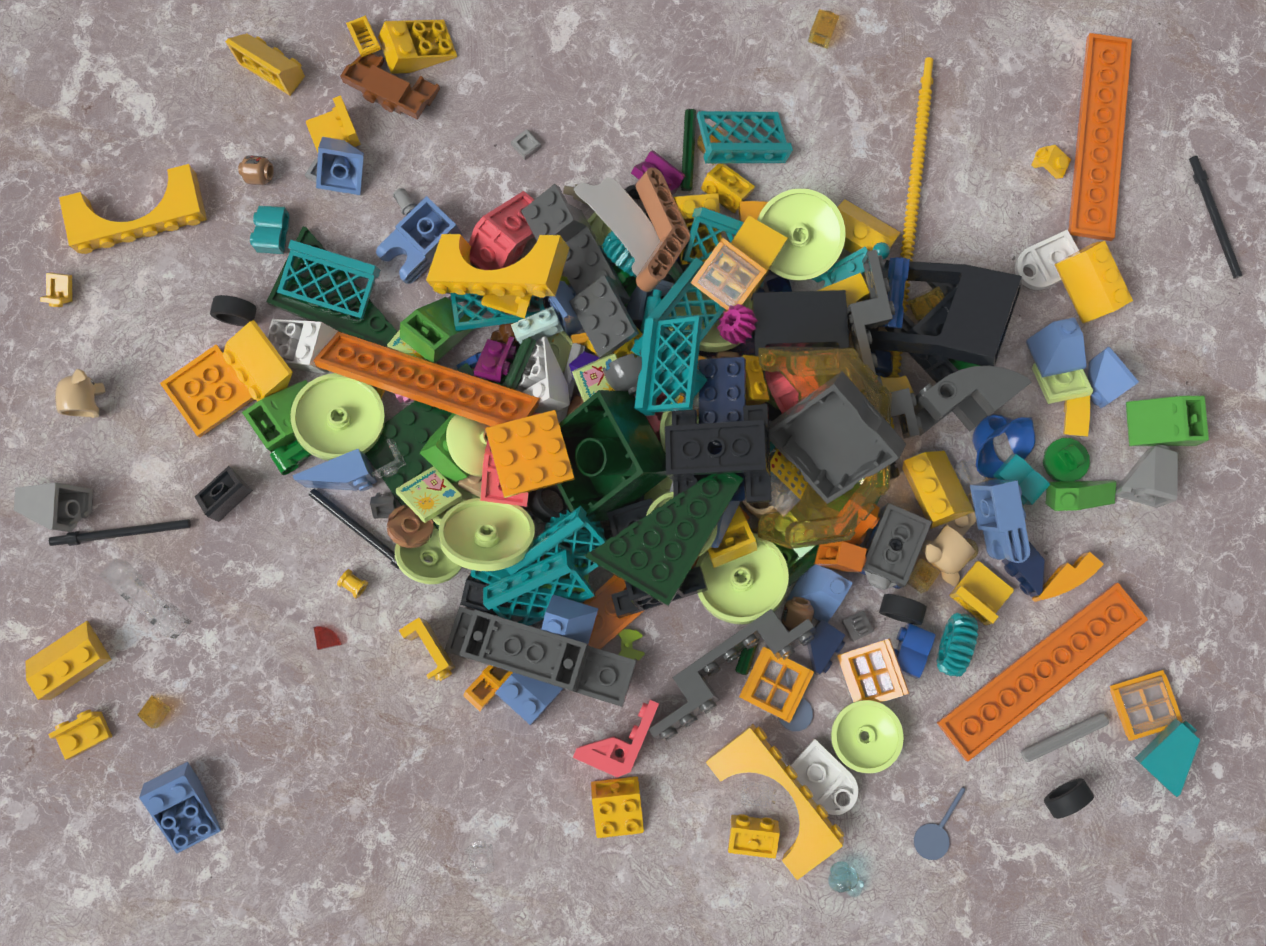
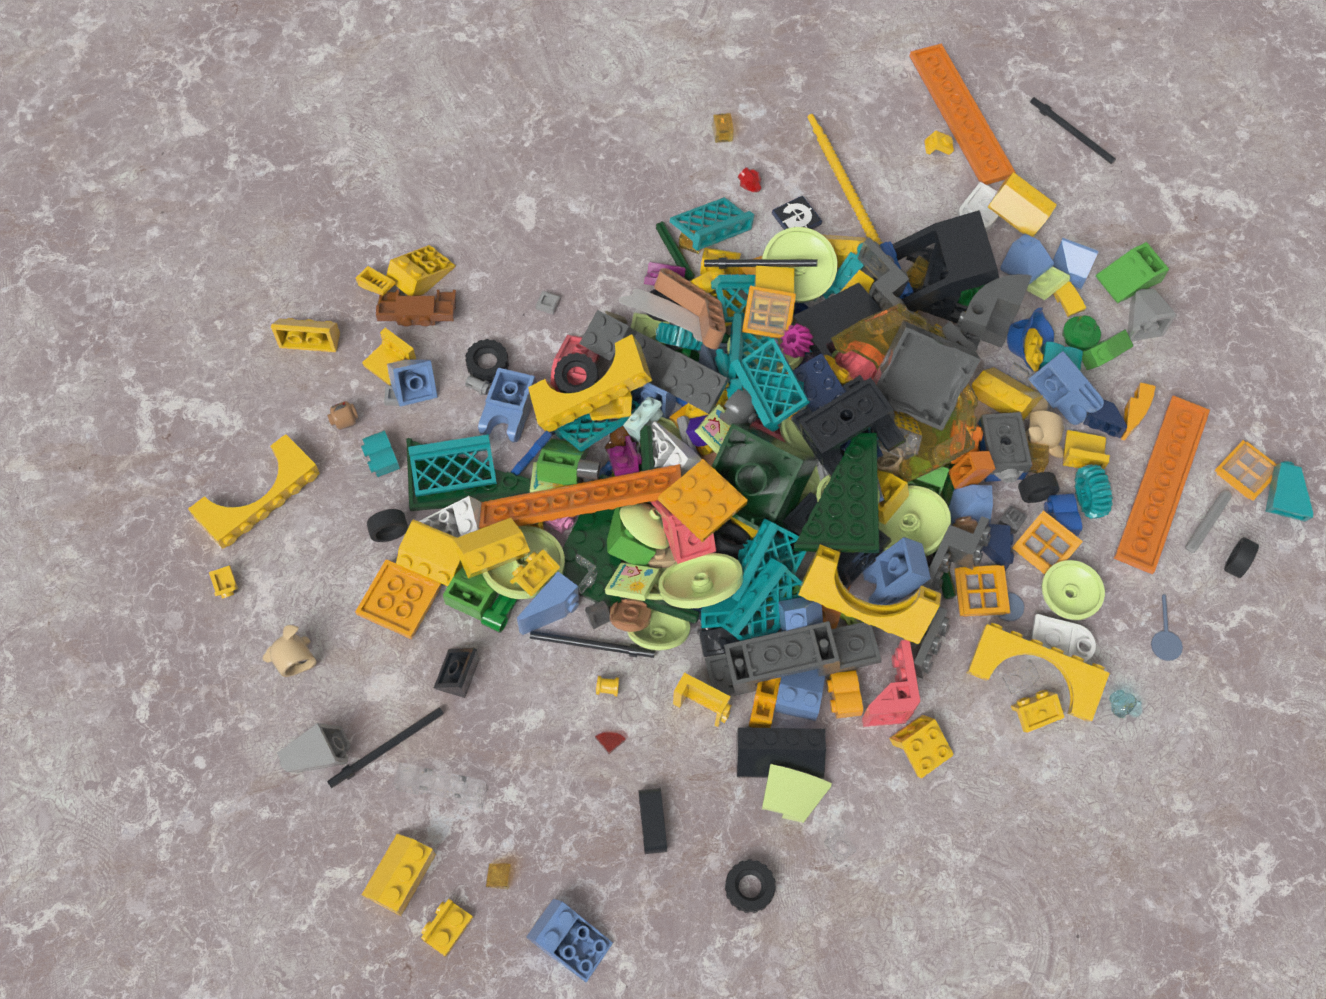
camera: 30 degrees left, 15 degrees down
none -> yellow slope [452,518,530,579]
none -> black tyre [465,339,509,383]
none -> yellow bracket [510,549,560,596]
none -> blue tile [511,431,552,476]
none -> black tyre [554,353,599,393]
none -> dark grey piece [577,459,601,482]
none -> black beam [638,788,667,854]
none -> black bar [704,257,818,269]
none -> black tyre [725,859,776,913]
none -> black slope [736,728,826,779]
none -> red rock [737,167,761,193]
none -> yellowish green slope [762,764,832,823]
none -> tile [772,195,822,230]
none -> yellow arch [798,544,941,644]
none -> light orange brick [826,670,863,719]
none -> medium blue brick [863,537,931,605]
none -> yellow slope [1024,328,1044,372]

